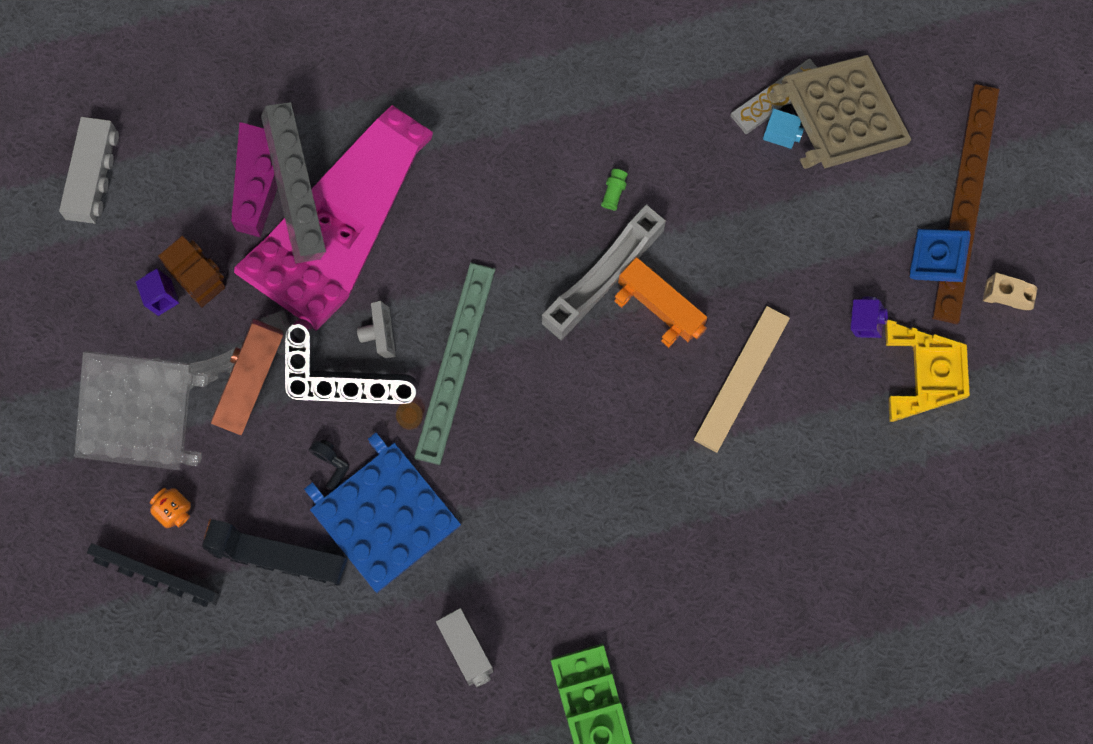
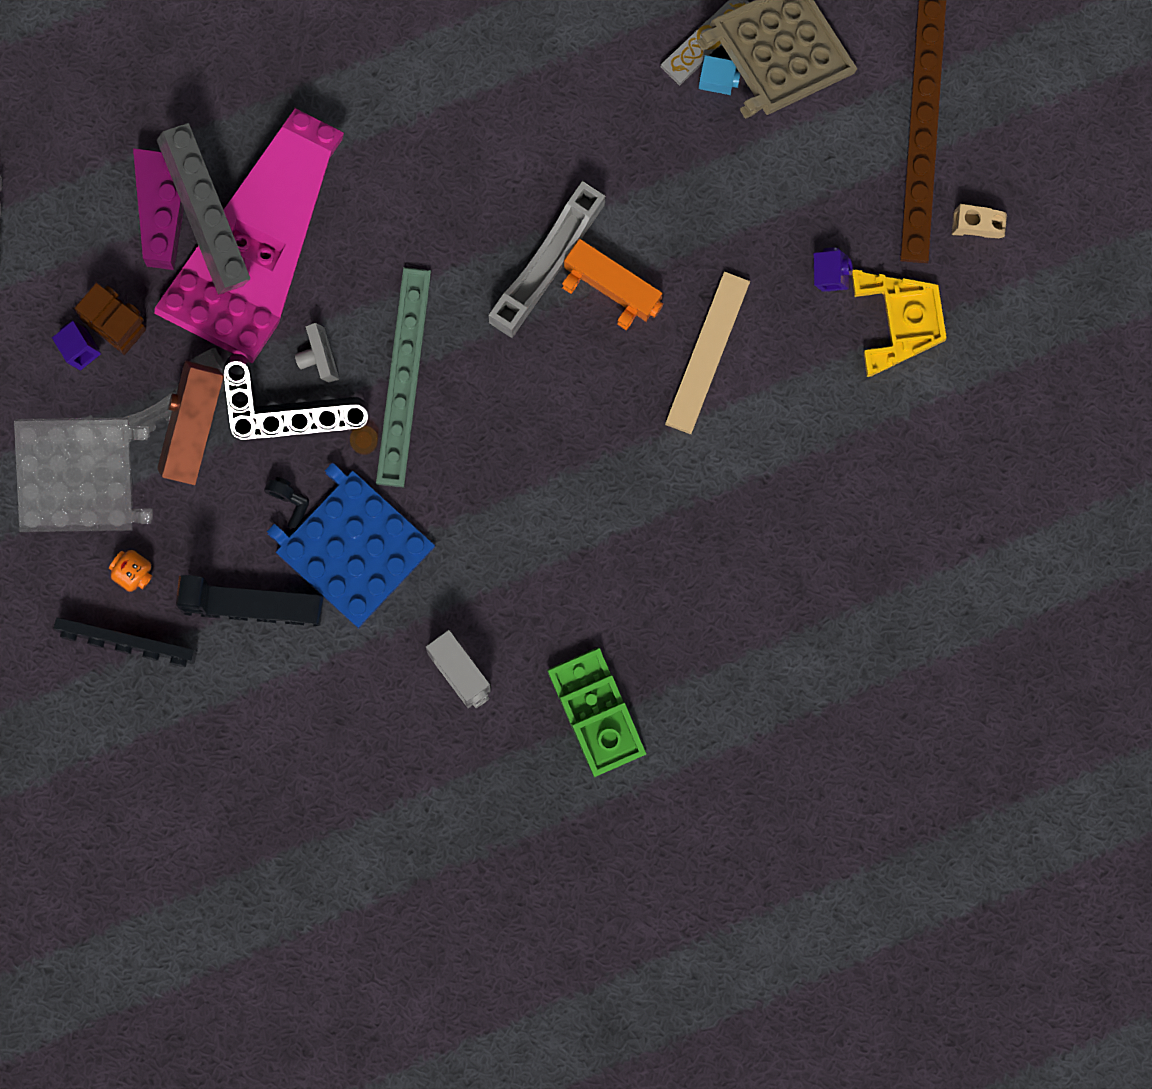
camera: 10 degrees left, 5 degrees up
bright green pin [601,169,628,211] -> none
blue tile [910,229,971,282] -> none

